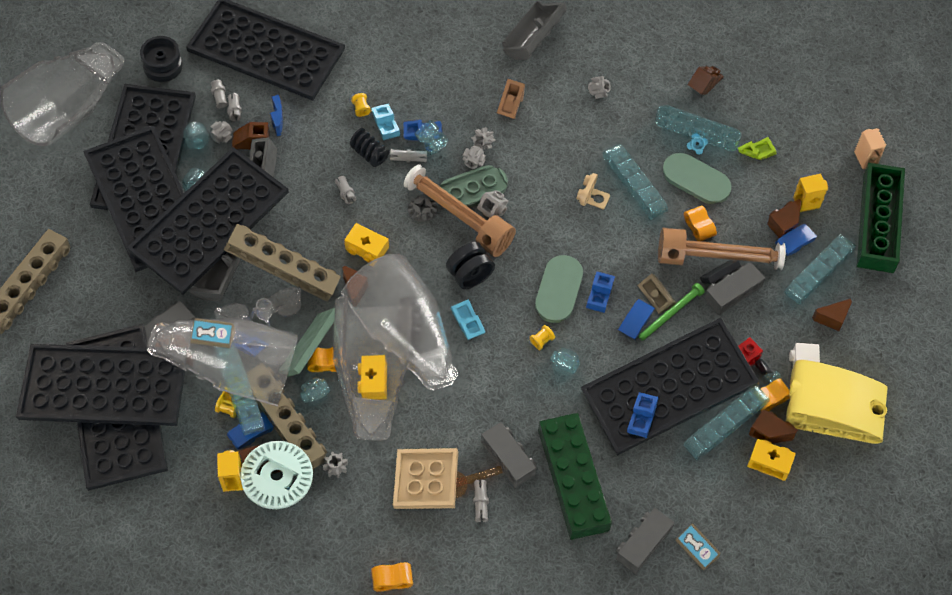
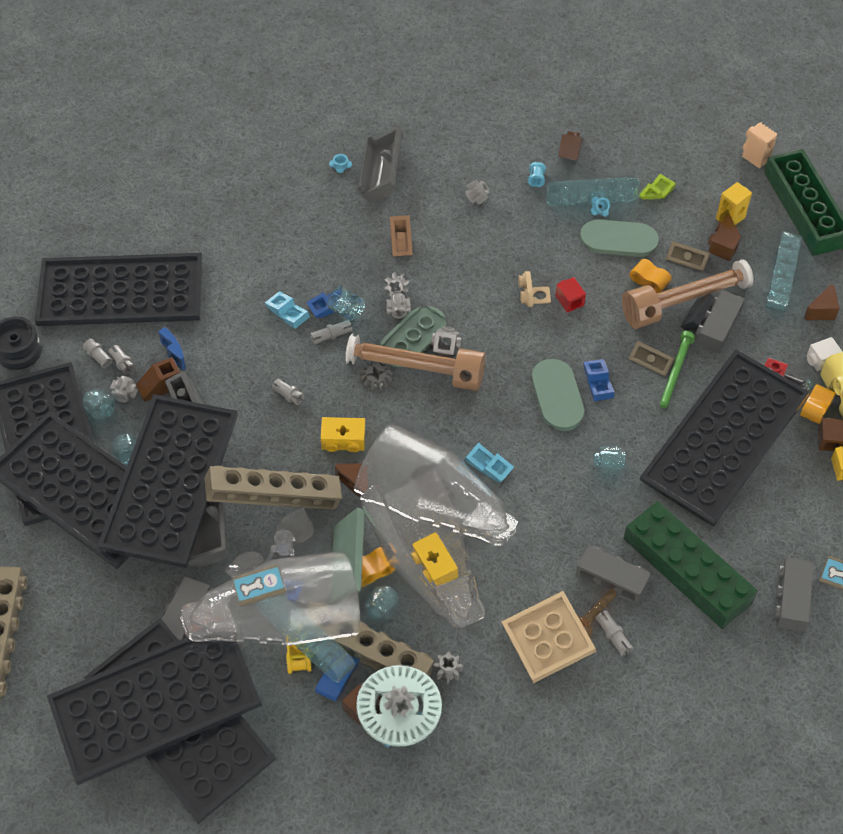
camera: 25 degrees left, 5 degrees down
yellow brick [217,450,243,492] -> none
black piece [350,128,389,167] -> none
yellow bush [351,93,371,117] -> none
light orange axle [371,563,413,592] -> none
black wheel [446,242,495,289] -> none
yellow bush [530,325,555,350] -> none
clear light blue beam [603,143,668,220] -> none
blue slope [618,299,655,340] -> none
blue slope [627,392,658,438] -> none
clear light blue beam [683,385,770,460] -> none
blue slope [775,224,817,256] -> none
none -> medium azure plate [329,154,352,173]
none -> light grey gear [384,686,415,717]
none -> medium azure bush [528,162,546,187]
none -> red brick [555,277,586,313]
none -> dark tan slope [666,241,710,272]

